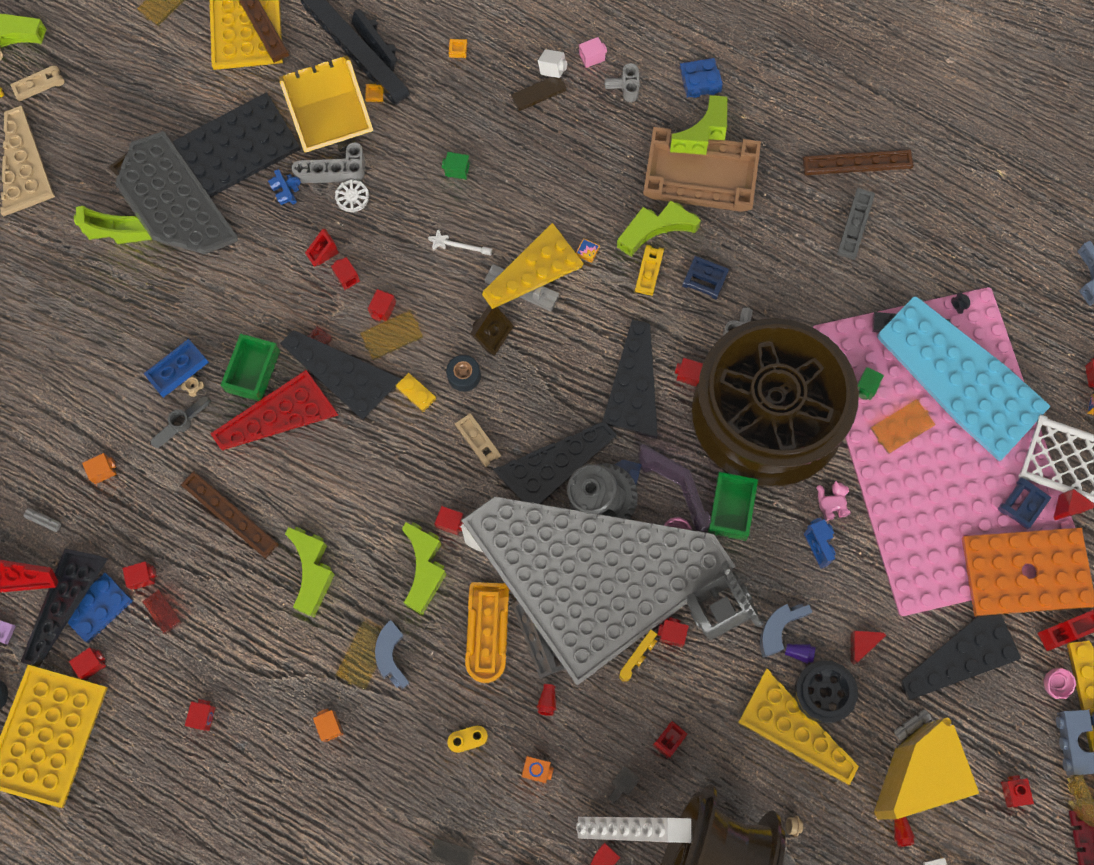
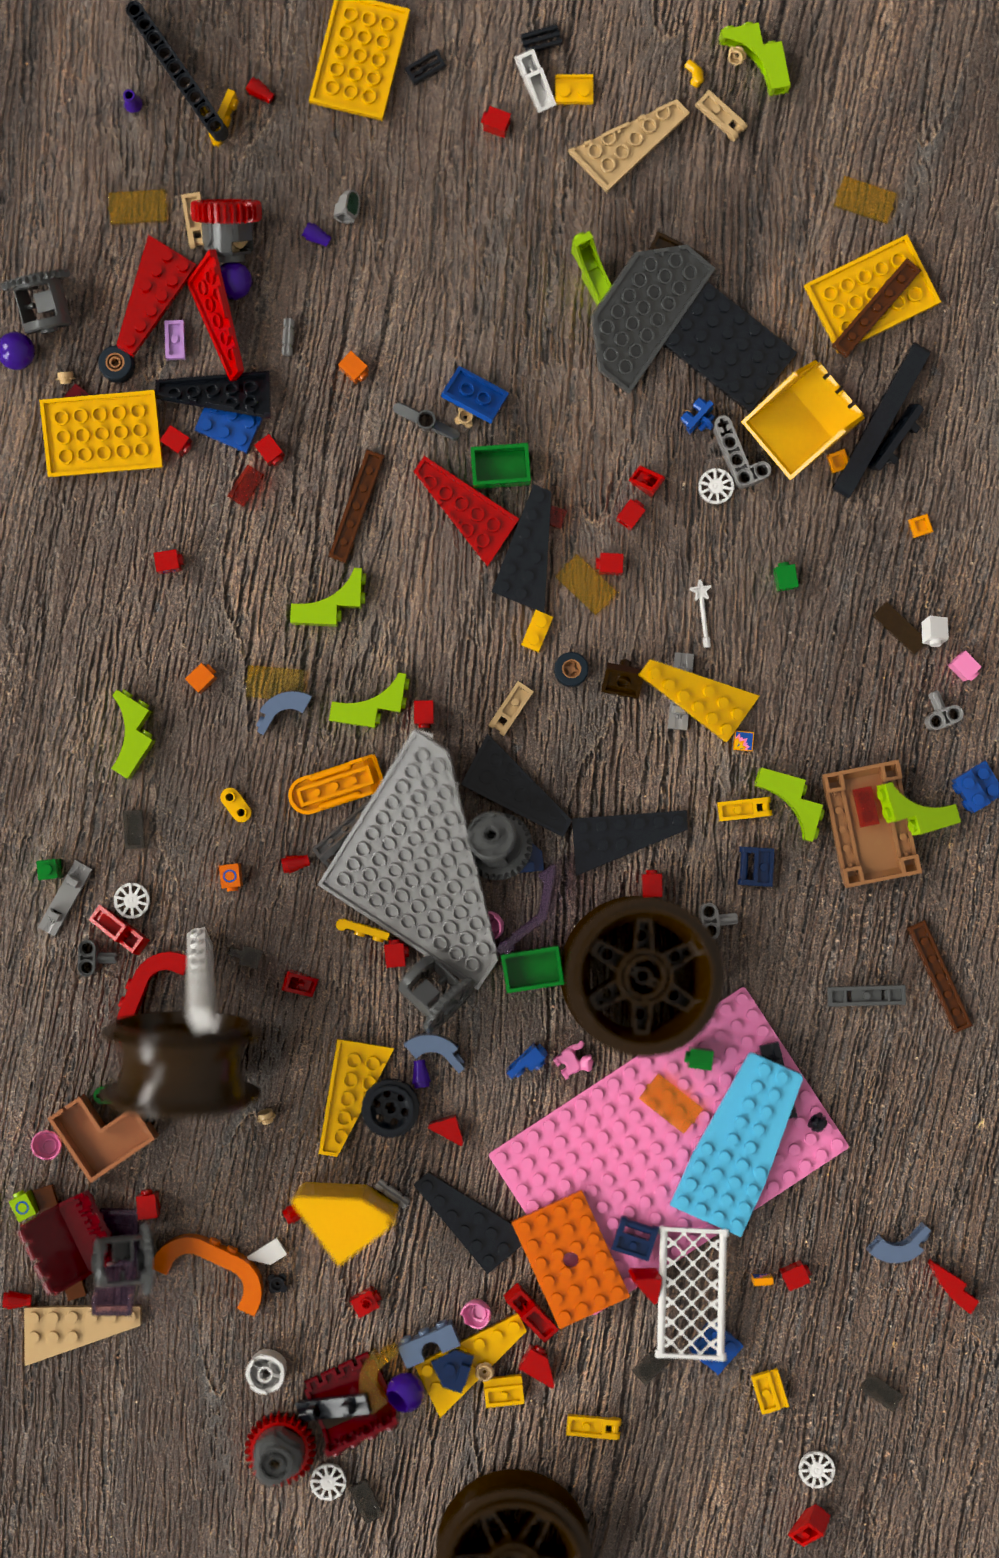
camera: 70 degrees right, 15 degrees up
none -> lime arch [111,689,156,779]
none -> clear red plate [852,786,880,828]

